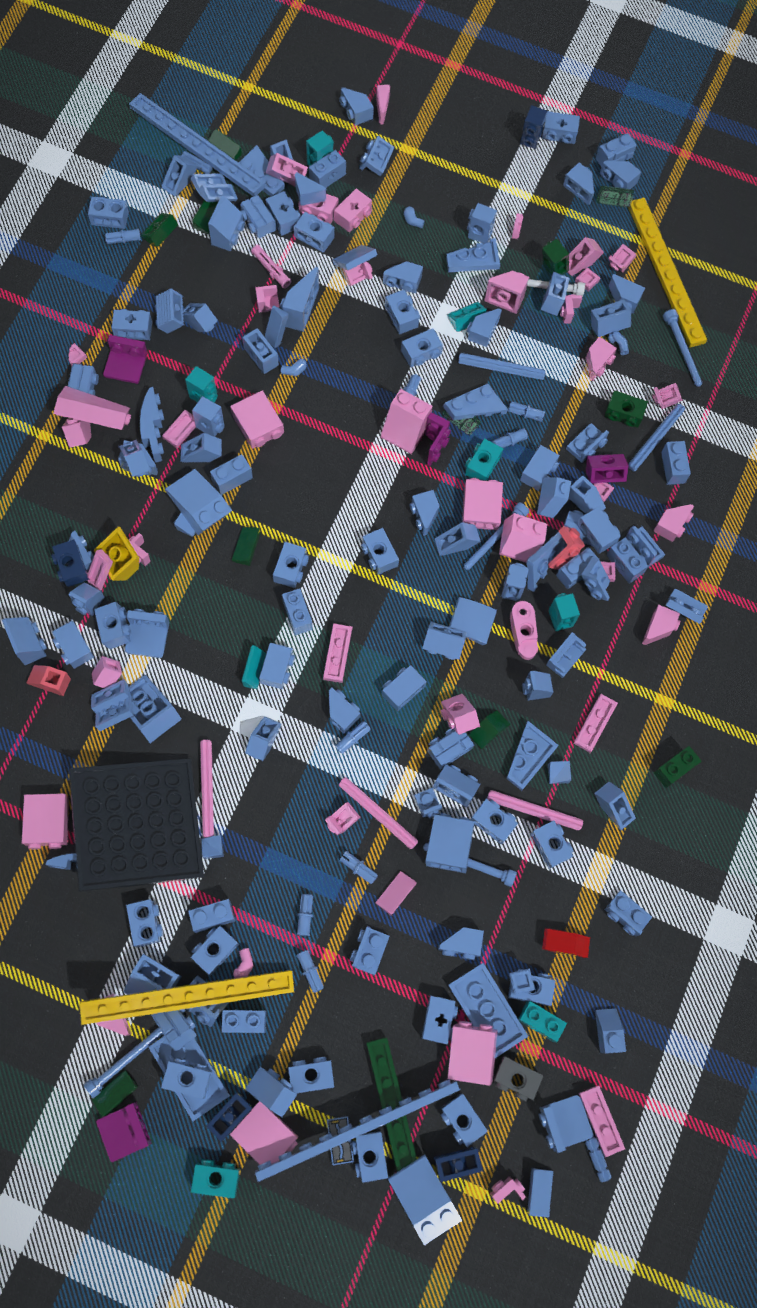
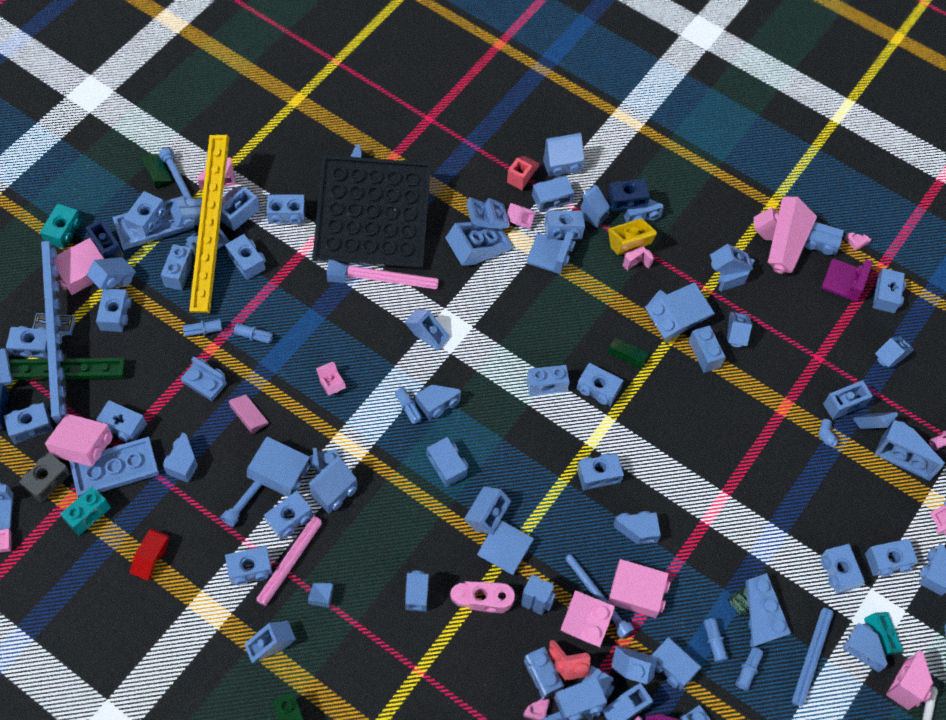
camera: 105 degrees right, 10 degrees down
bright pink brick [22,794,69,849] -> none
bright pink tile [87,549,113,590] -> none
magenta bracket [96,1102,152,1162] -> none
medium blue slope [140,387,164,462] -> none
medium blue brick [155,289,184,334] -> none
bright pink tile [162,410,196,448] -> none
teal brick [185,366,217,403] -> none
medium blue brick [188,899,235,933] -> none
medium blue brick [192,396,225,437] -> none
bright pink brick [230,390,284,449] -> none
bright pink arm [233,948,253,978] -> none
teal slope [242,645,266,689] -> none
bright pink panel [256,285,279,312] -> none
medium blue brick [259,643,295,689] -> none
bright pink plate [323,624,352,683] -> none
bright pink axle [339,777,418,849] -> none
medium blue axle [340,851,378,884] -> none
bright pink slope [380,389,433,455] -> none
medium blue axle [403,374,421,396] -> none
magenta bracket [425,412,451,466] -> none
medium blue brick [427,729,474,770] -> none
medium blue slope [435,522,481,556] -> none
bright pink brick [440,694,480,735] -> none
teal brick [465,438,504,481] -> none
dark green slope [469,710,510,750] -> none
medium blue wing [506,721,558,791] -> none
medium blue brick [508,969,556,1006] -> none
medium blue tile [509,969,535,995] -> none
medium blue wing [526,532,566,592] -> none
medium blue hinge [546,632,586,678] -> none
teal brick [548,593,580,631] -> none
bright pink tile [573,694,618,753] -> none
medium blue bracket [581,557,610,601] -> none
medium blue slope [595,1008,626,1053] -> none
medium blue bracket [604,890,652,936] -> none

